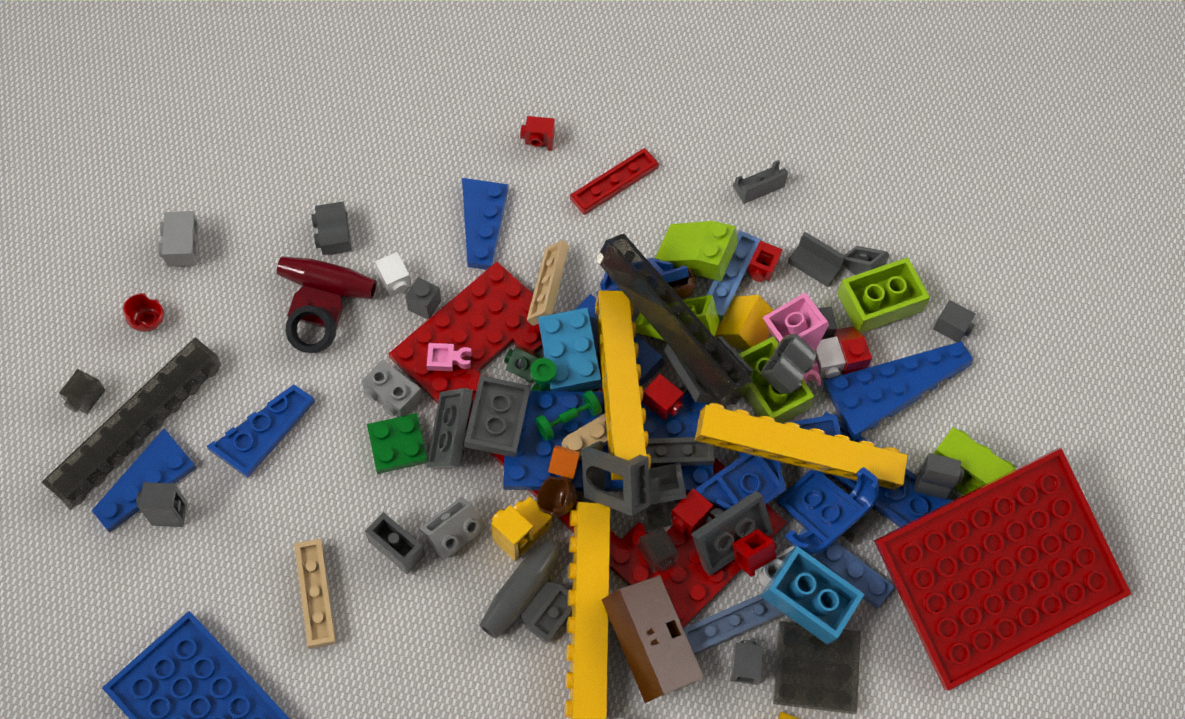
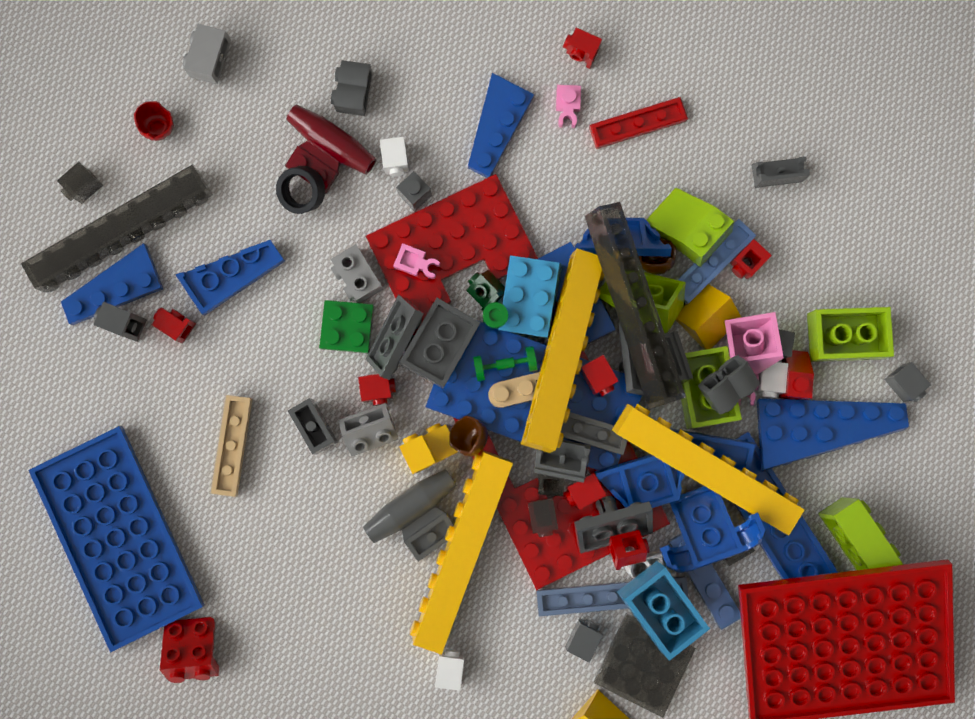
camera: 20 degrees right, 20 degrees up
tan plate [527,240,569,326] -> none
orange tile [548,445,581,479] -> none
dark grey panel [582,440,650,516] -> none
reddish brown brick [601,575,704,703] -> none
dark grey panel [787,232,845,287] -> none
dark grey slope [843,246,889,275] -> none
dark grey brick [913,453,964,500] -> none
none -> red brick [151,307,196,344]
none -> red brick [358,374,397,406]
none -> bright pink plate [556,85,581,128]

